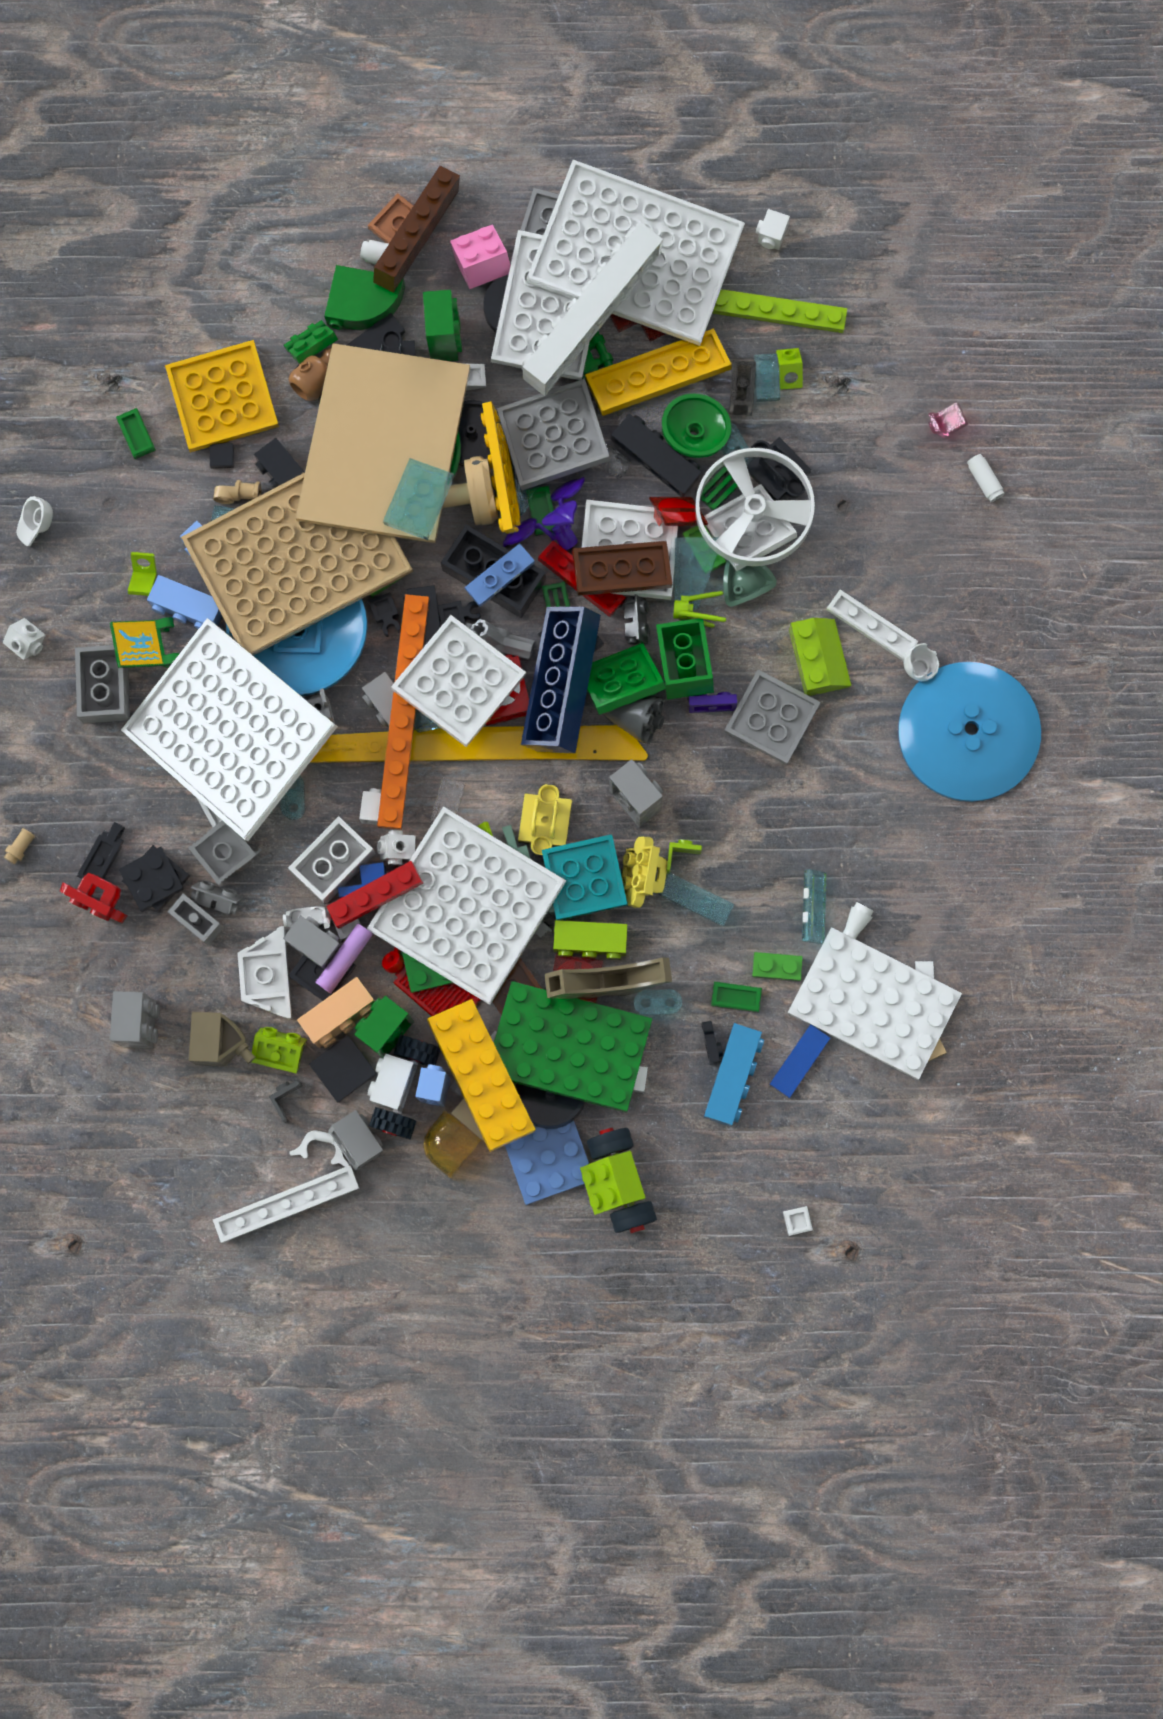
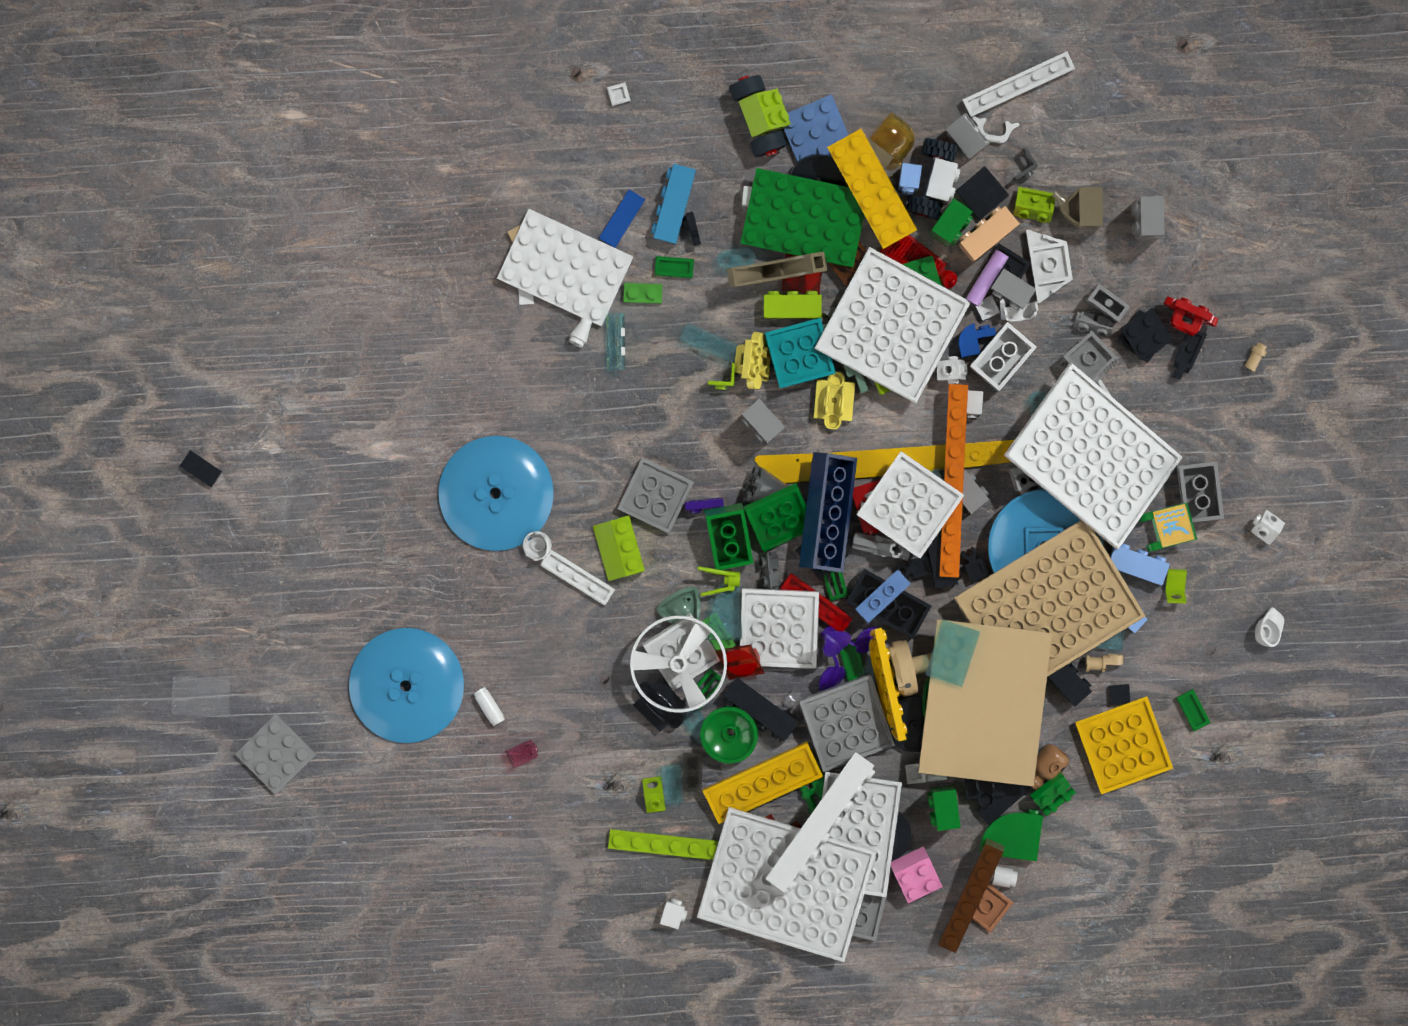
camera: 170 degrees right, 10 degrees up
red plate [326,861,424,929] -> none
reddish brown plate [572,541,673,596] -> none
none -> dark azure dish [349,628,464,743]

